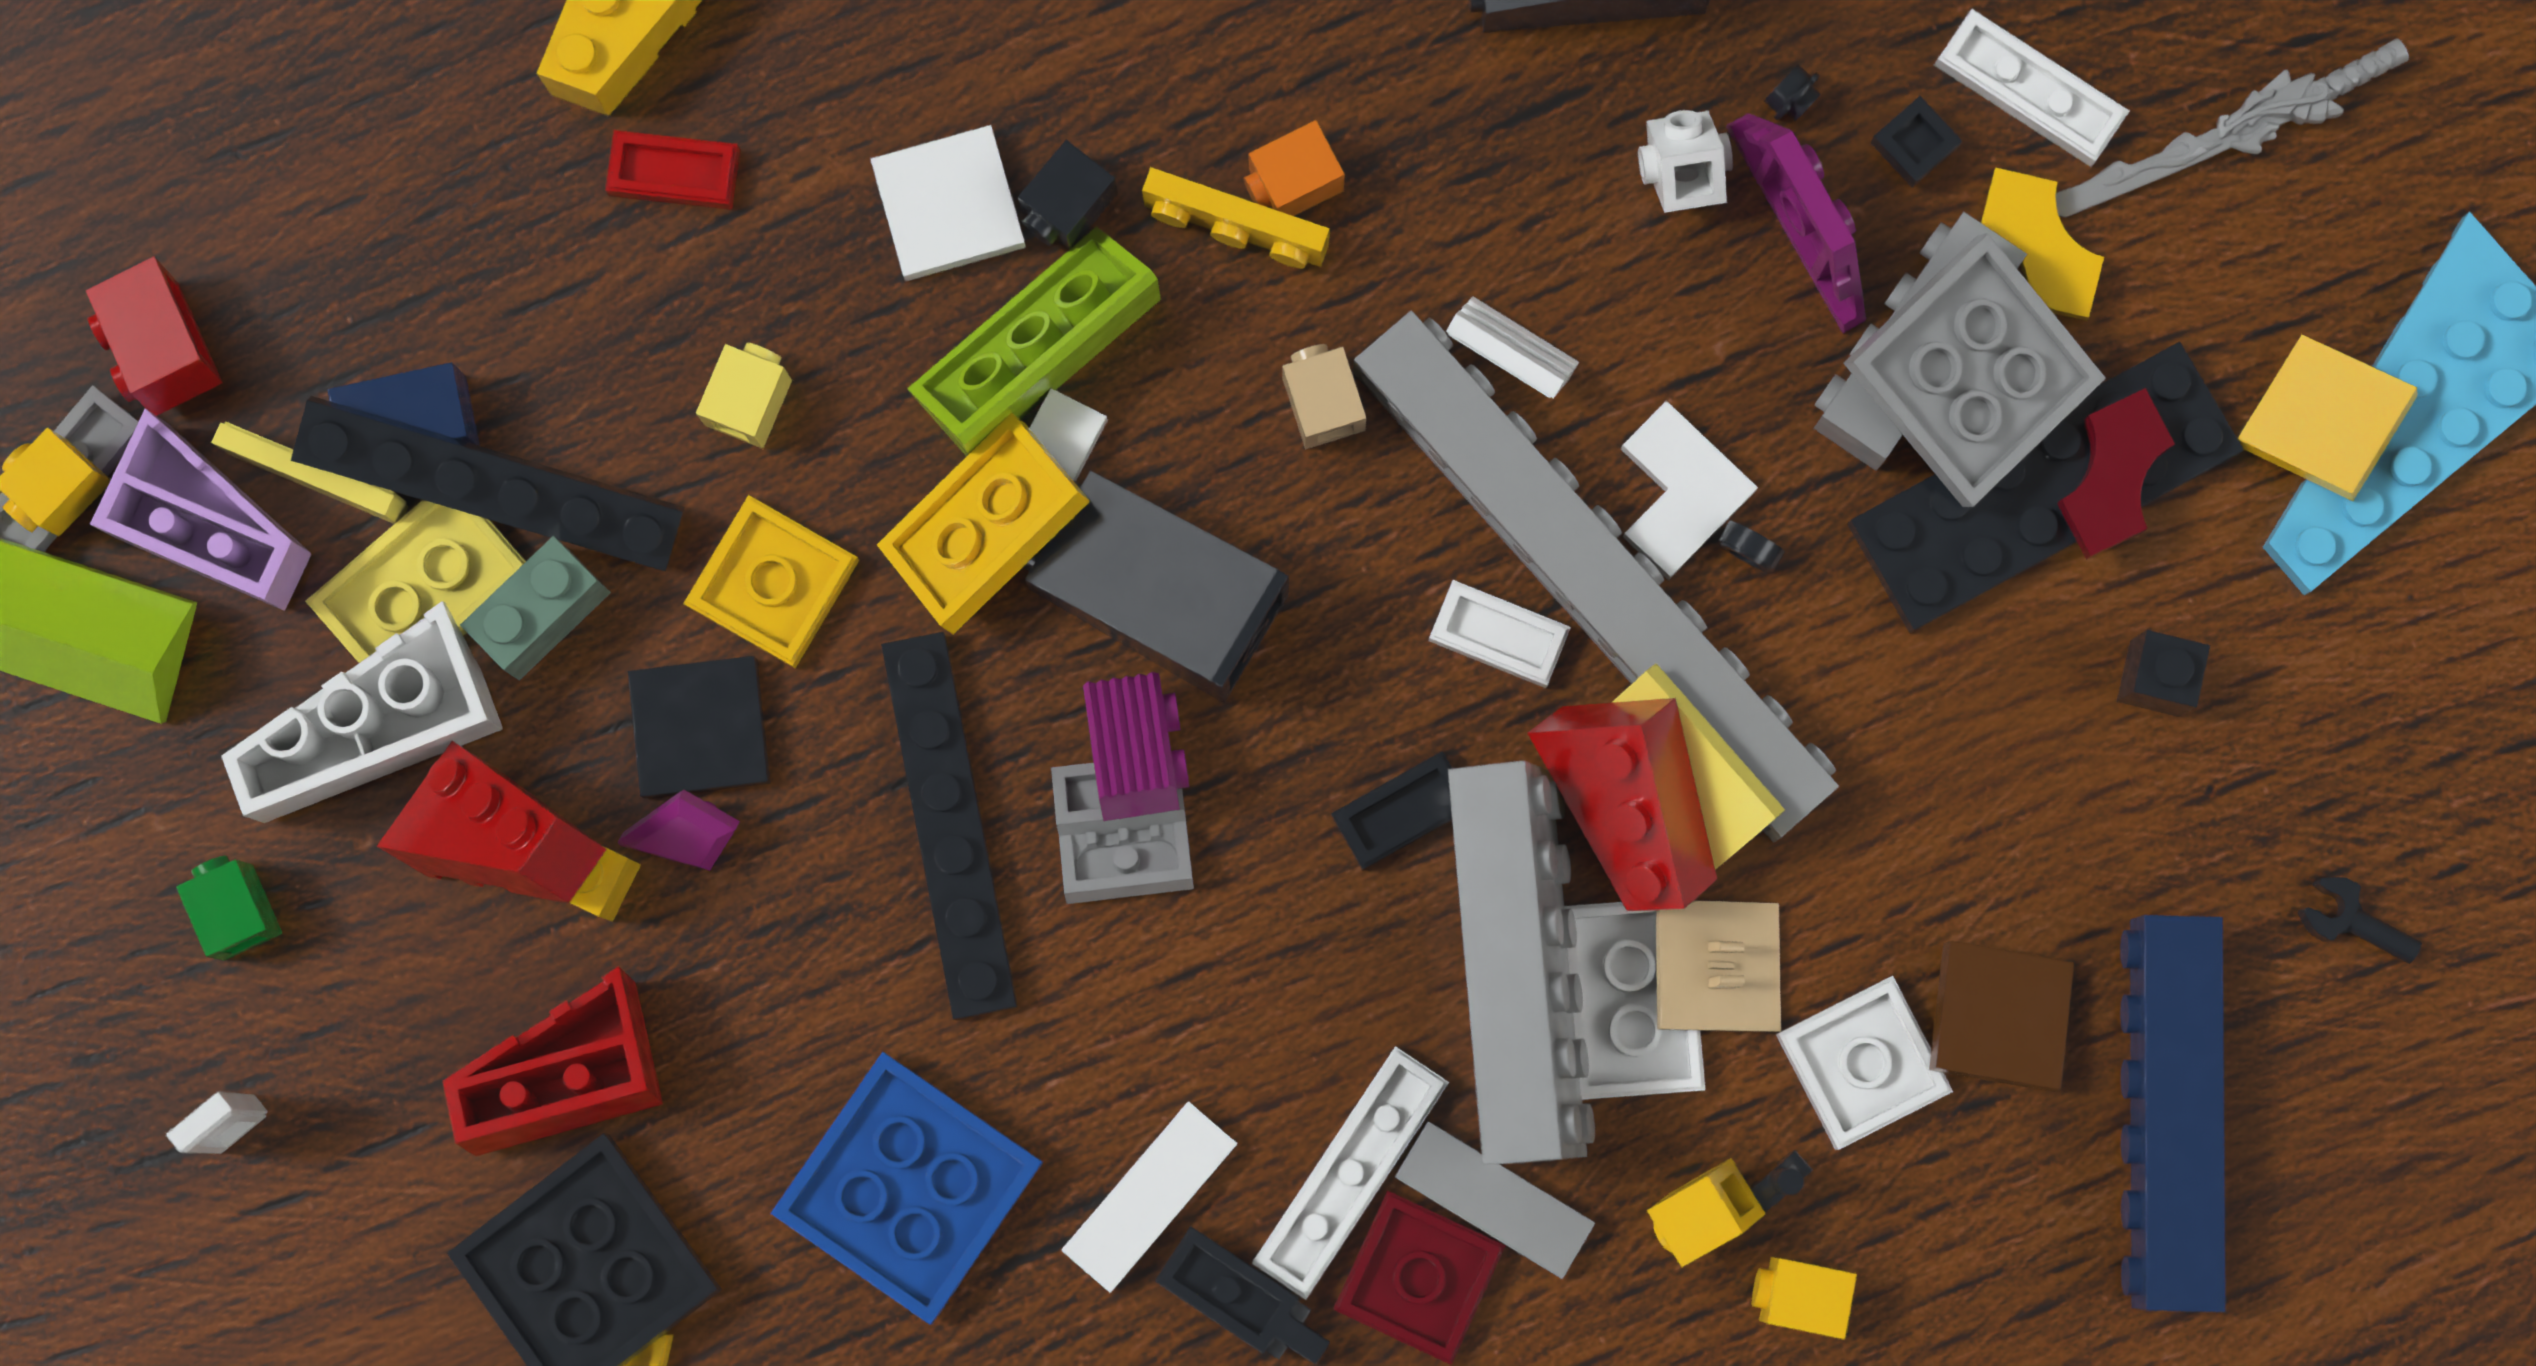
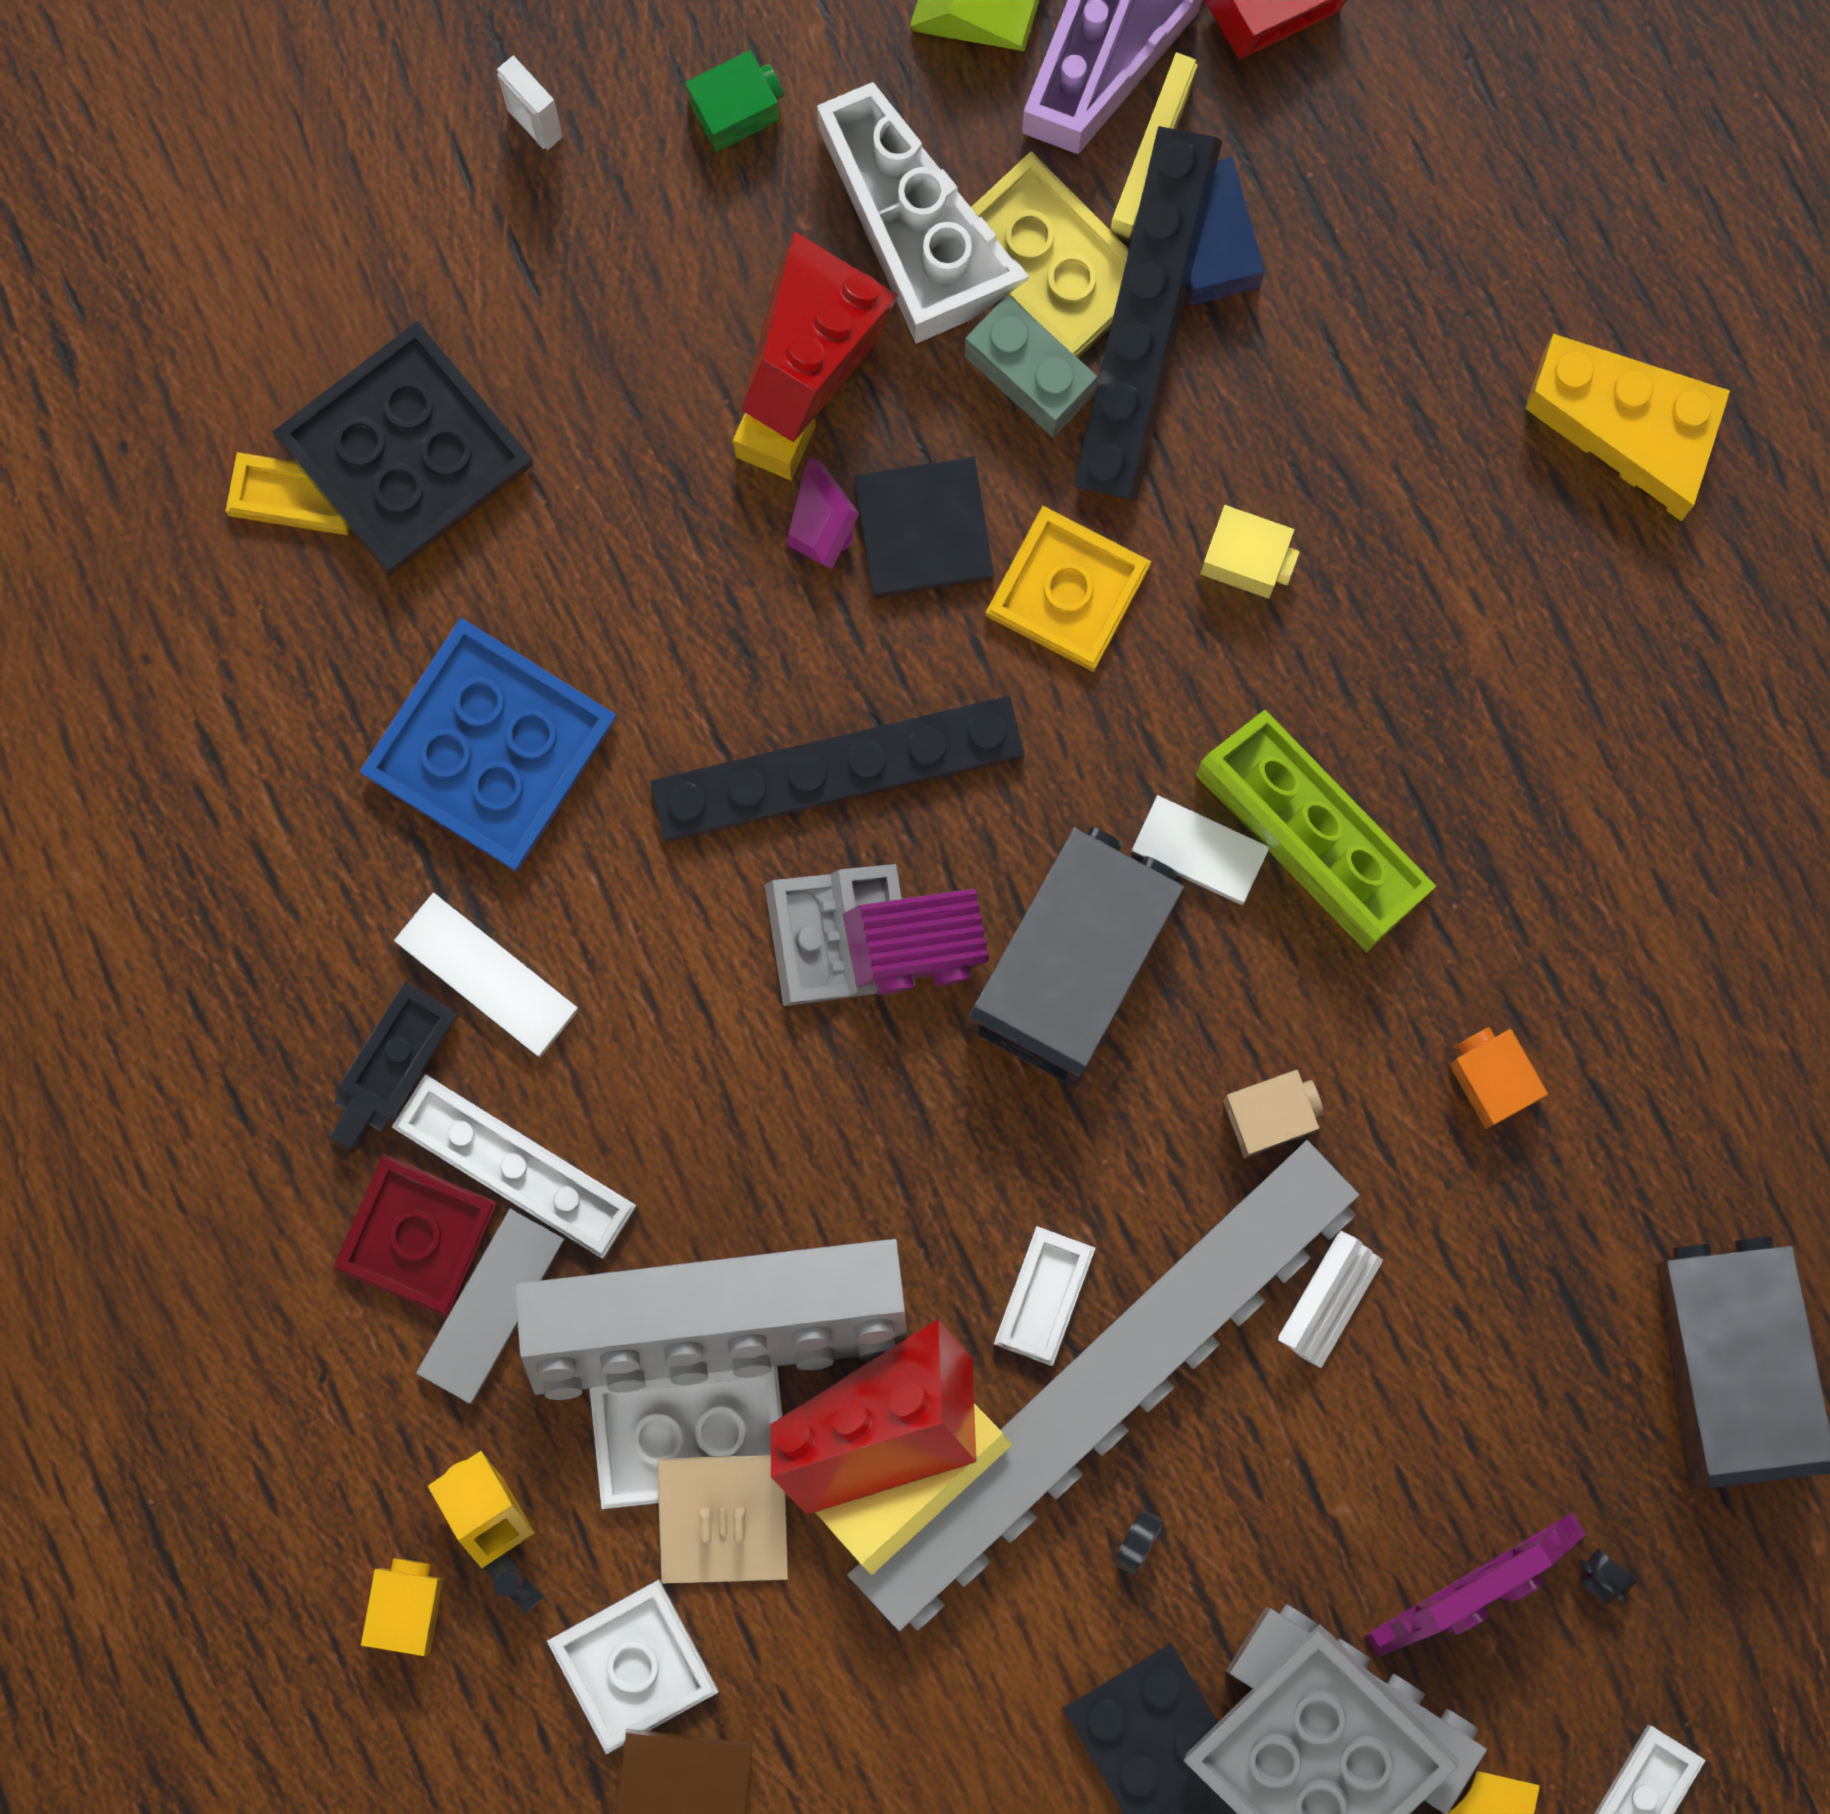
camera: 85 degrees right, 0 degrees up
red wedge [443,966,663,1156] -> none
red tile [605,130,740,210] -> none
white tile [871,125,1026,281] -> none
yellow plate [877,413,1090,635] -> none
black brick [1018,140,1118,250] -> none
yellow plate [1142,167,1330,269] -> none
black tile [1331,751,1452,871] -> none
white tile [1621,401,1758,581] -> none
white brick [1638,110,1733,213] -> none
black plate [1870,96,1962,188] -> none

